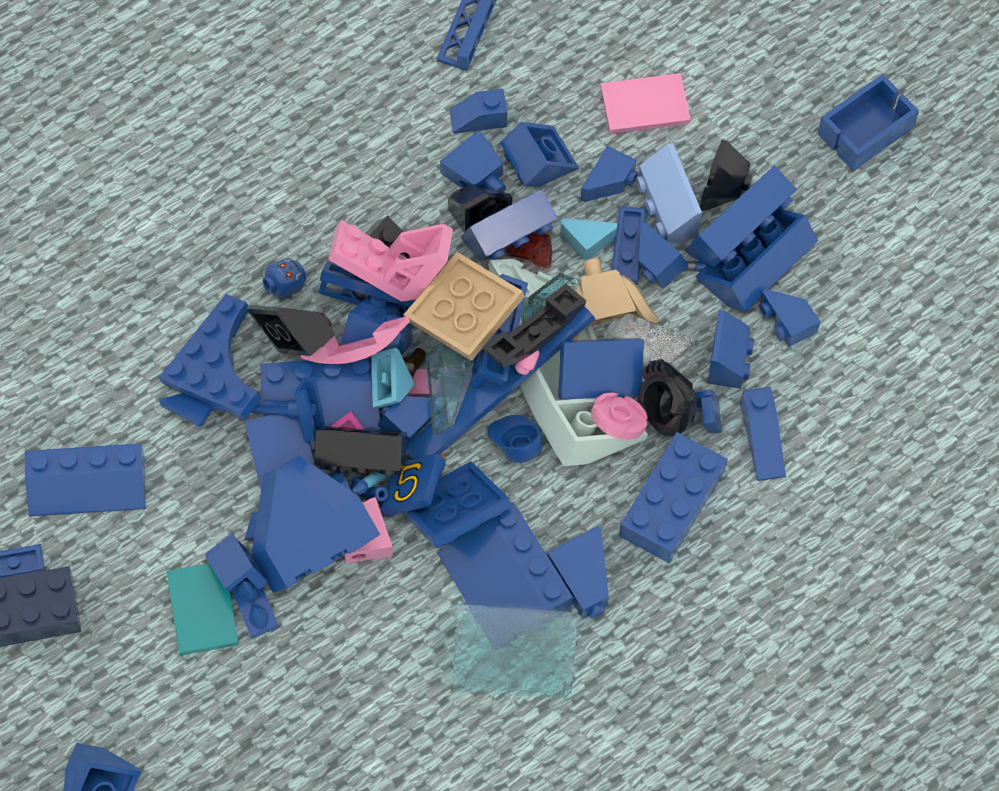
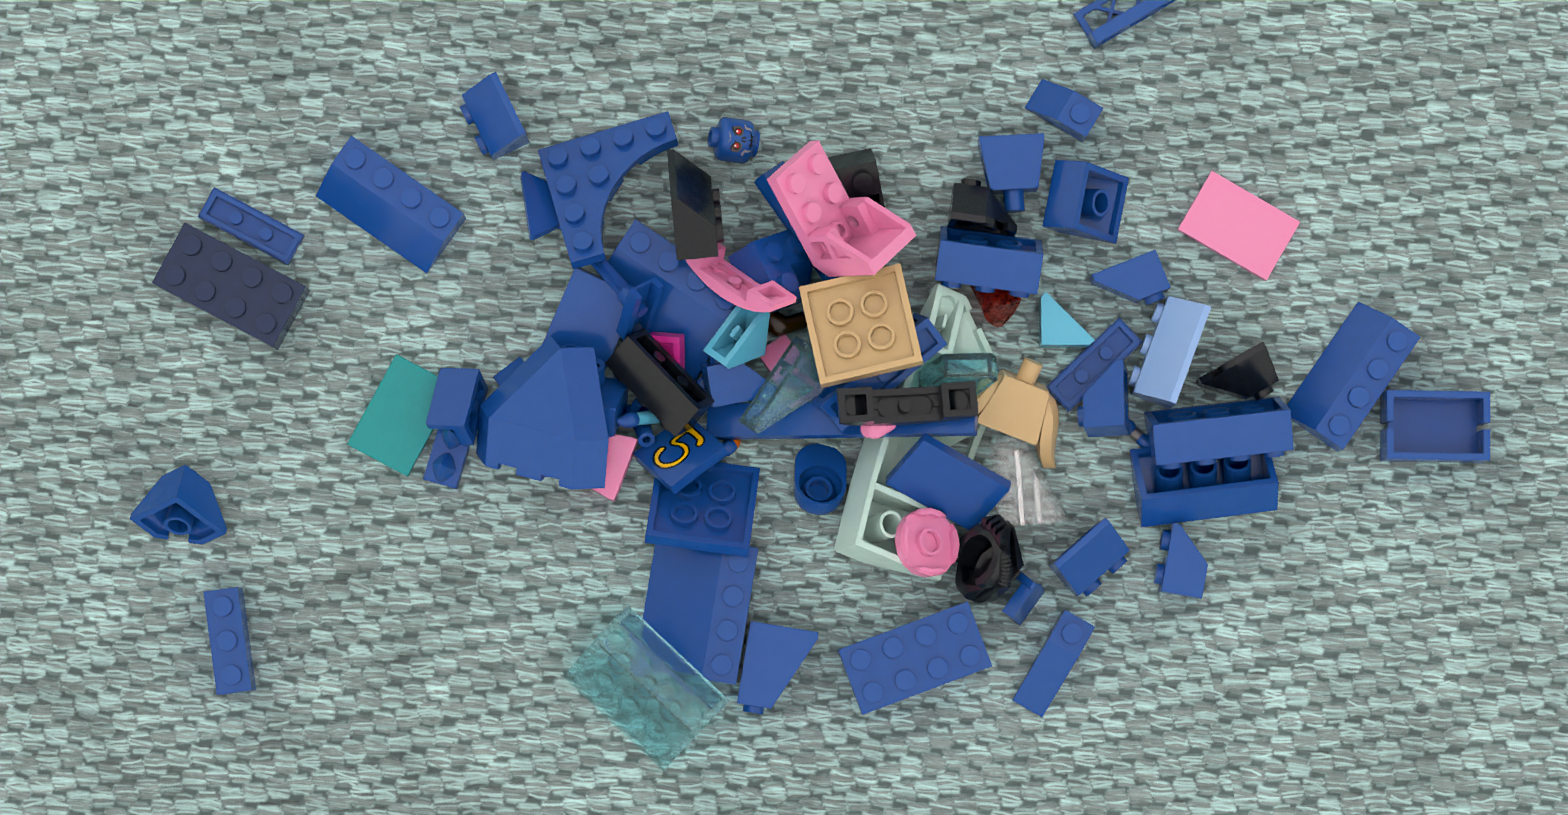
camera: 35 degrees right, 20 degrees up
none -> blue slope [460,72,530,160]
none -> blue slope [1287,302,1420,452]

